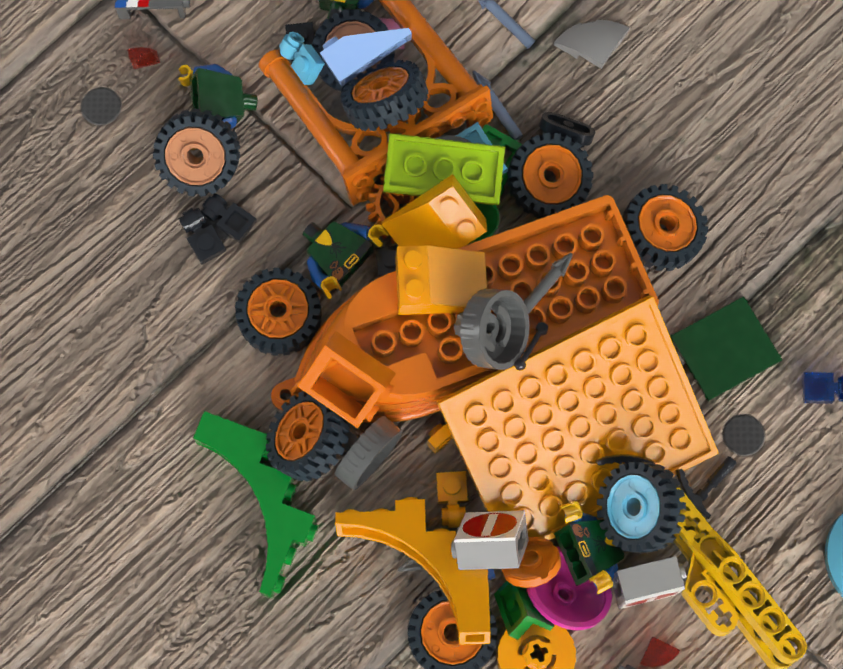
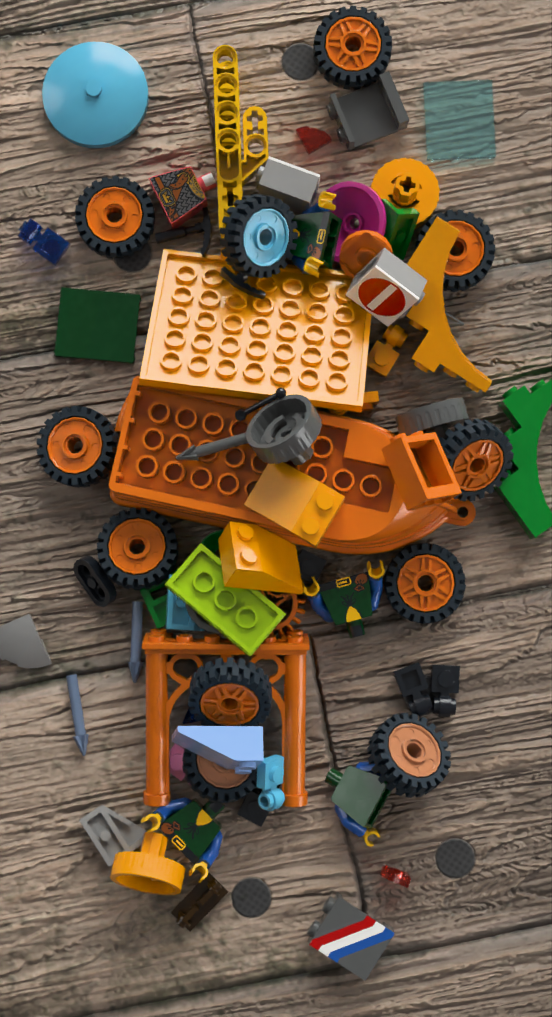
camera: 150 degrees left, 10 degrees up
none -> wheel [75,176,155,259]
none -> torso [149,166,217,229]

